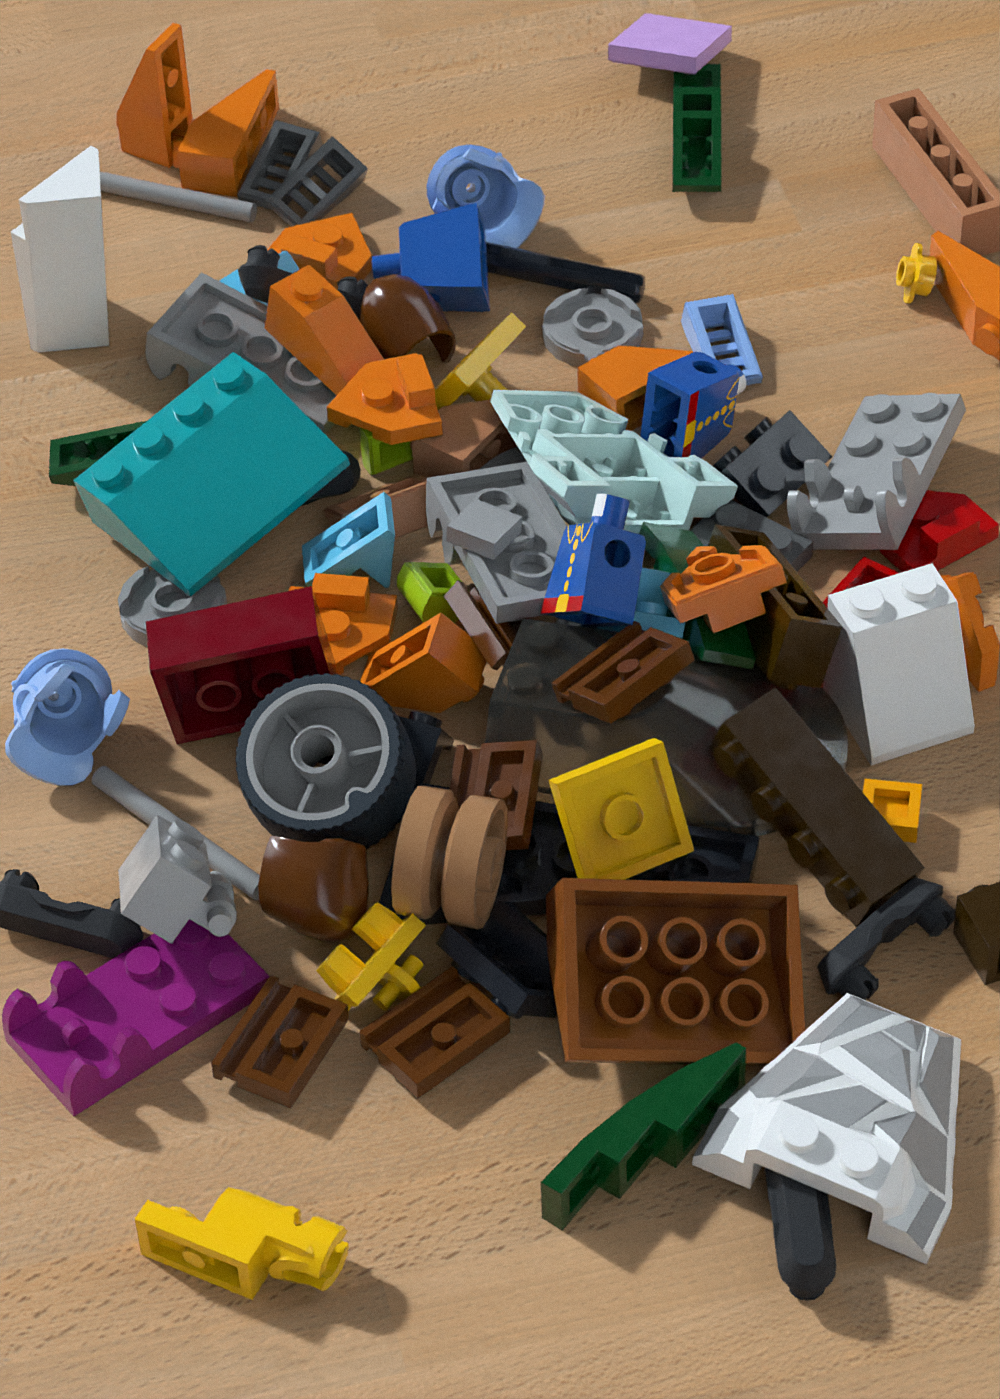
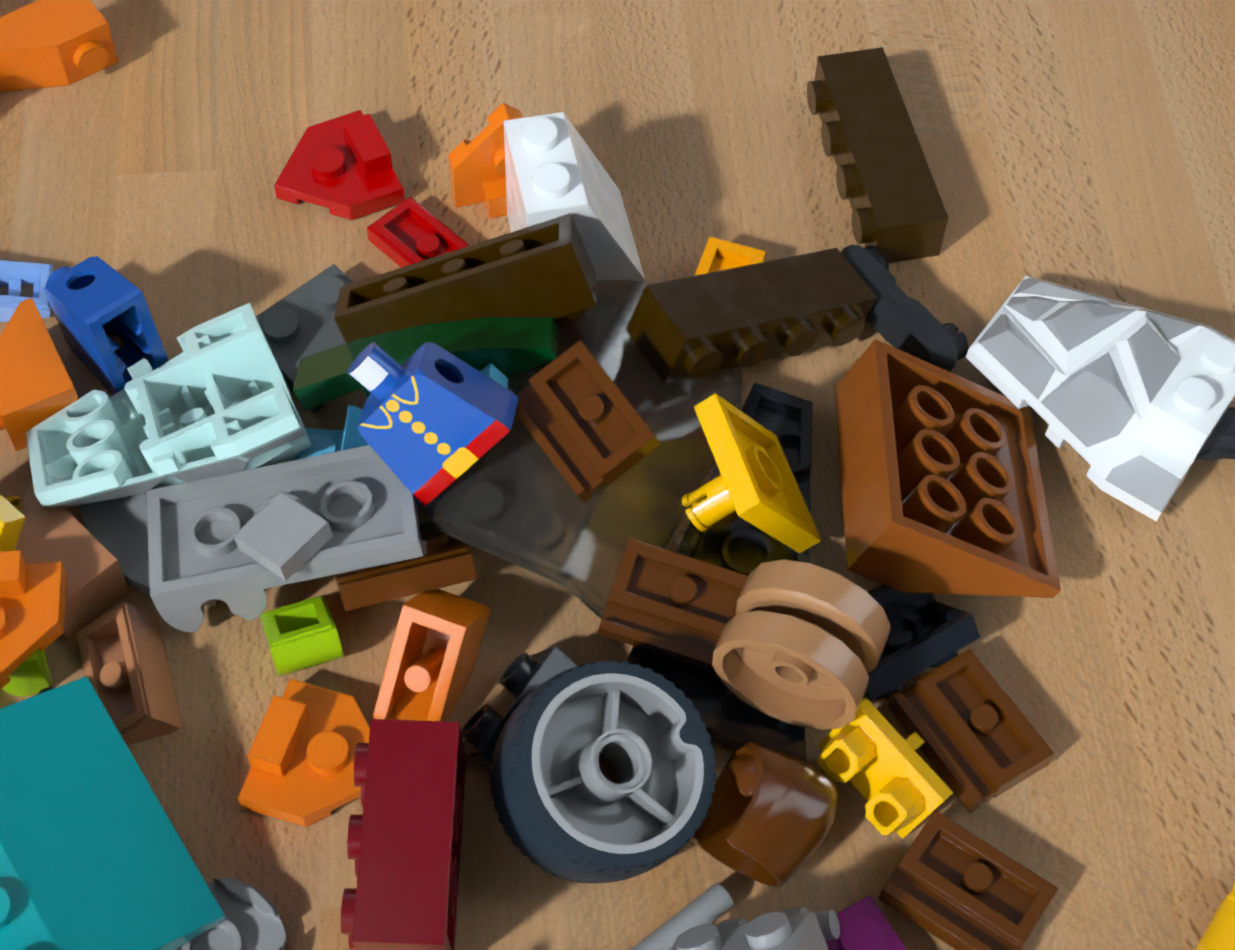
camera: 85 degrees left, 10 degrees up
medium azure slope [302,492,395,588] -> none
dark green slope [540,1042,746,1231] -> none
orange plate [660,545,787,633] -> none
black bracket [713,410,833,517] -> none
light grey hinge [787,393,966,550] -> none

